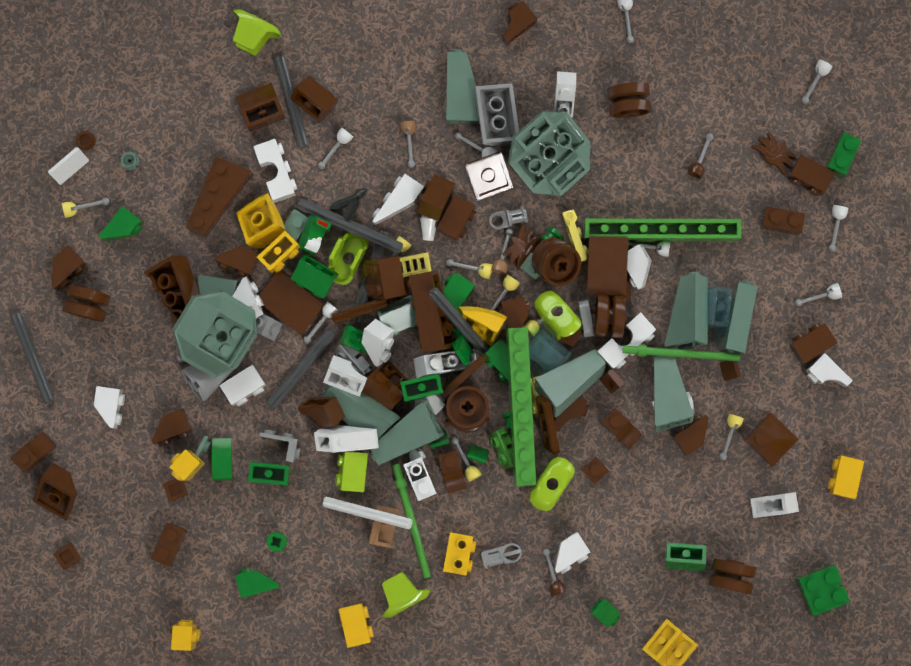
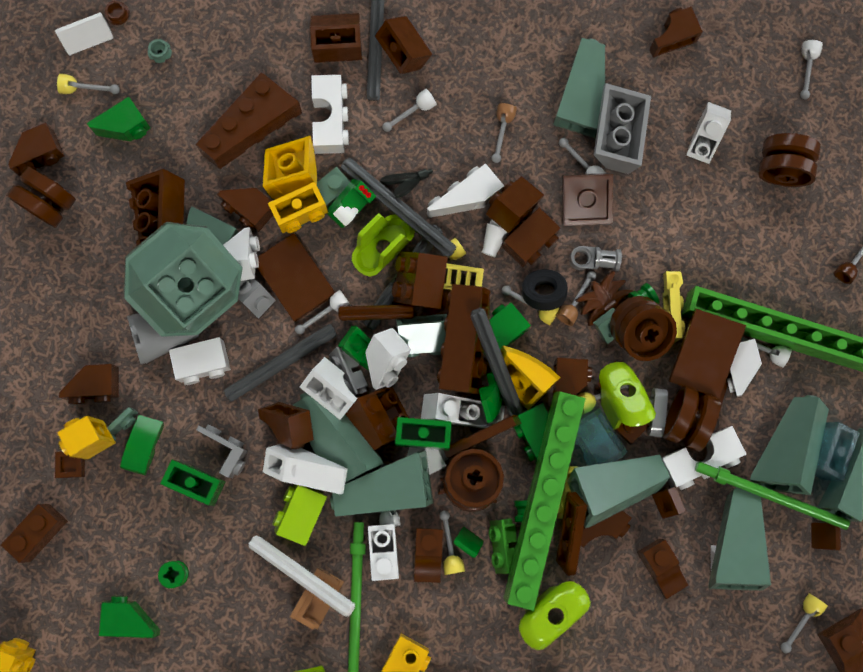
camera: 15 degrees right, 5 degrees down
white slope [94,386,125,429] -> none
green brick [290,255,339,299] -> none
green slope [430,430,450,449] -> none
light yellow hinge [491,274,520,311] -> none
sand green piece [507,111,590,196] -> none
reddish brown plate [582,457,609,484] -> none
reddish brown slope [672,414,708,456] -> none
none -> black tyre [522,269,568,311]

